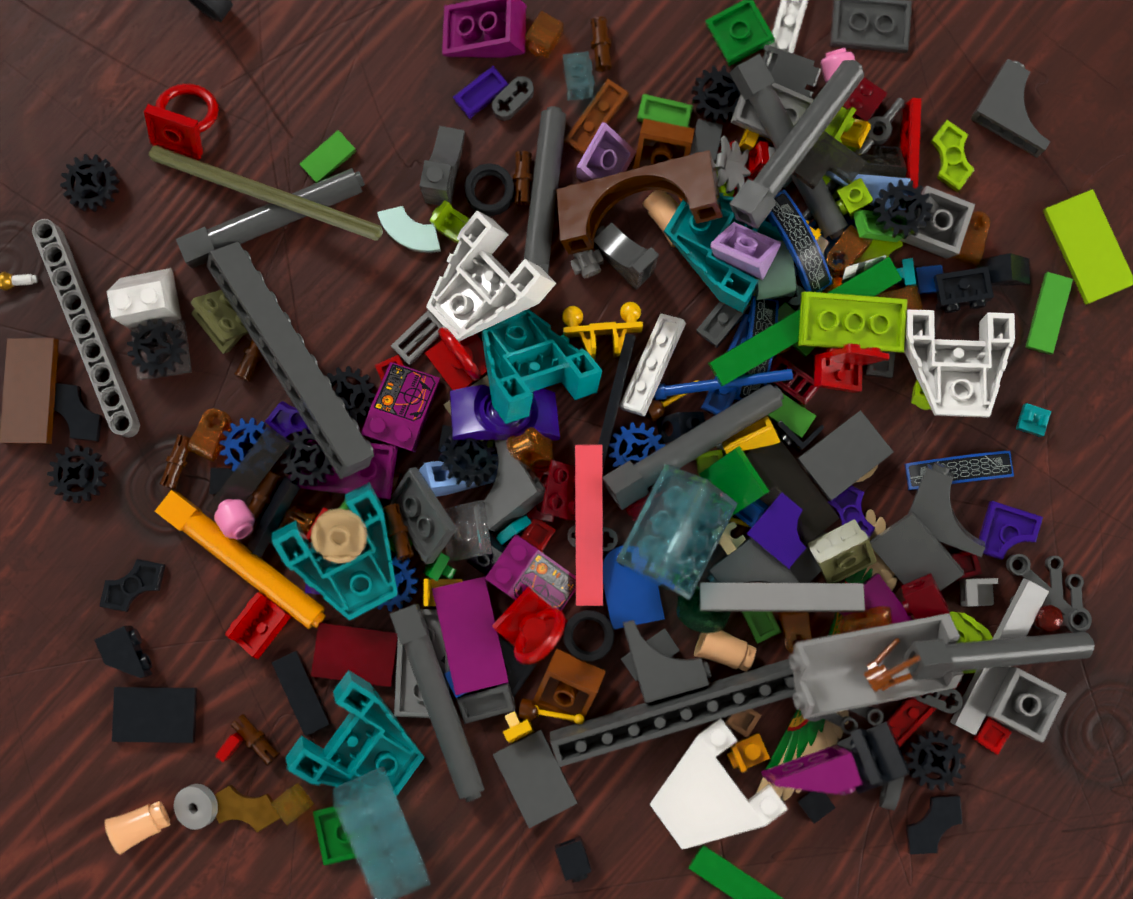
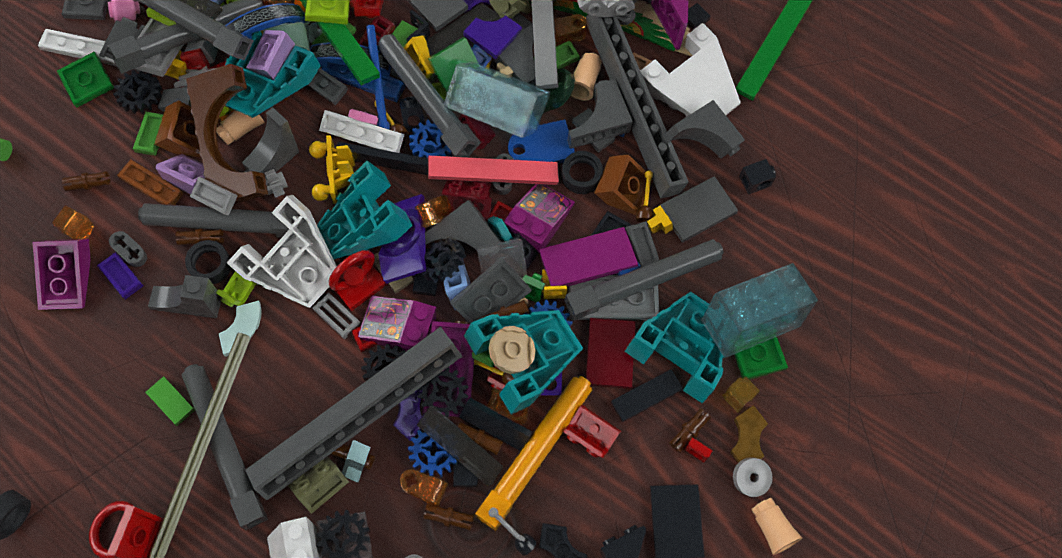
camera: 95 degrees left, 15 degrees down
bright pink head [214,499,255,540] -> none
red tile [492,586,568,664] -> none
clear light blue head [563,51,595,100] -> none
light orange bracket [727,733,770,773] -> none
none -> light grey tile [190,177,238,215]
none -> clear light blue sticker [342,440,370,482]
none -> bright pink tile [348,109,378,125]
none -> hinge [488,507,536,556]
none -> dark grey arch [663,100,745,159]

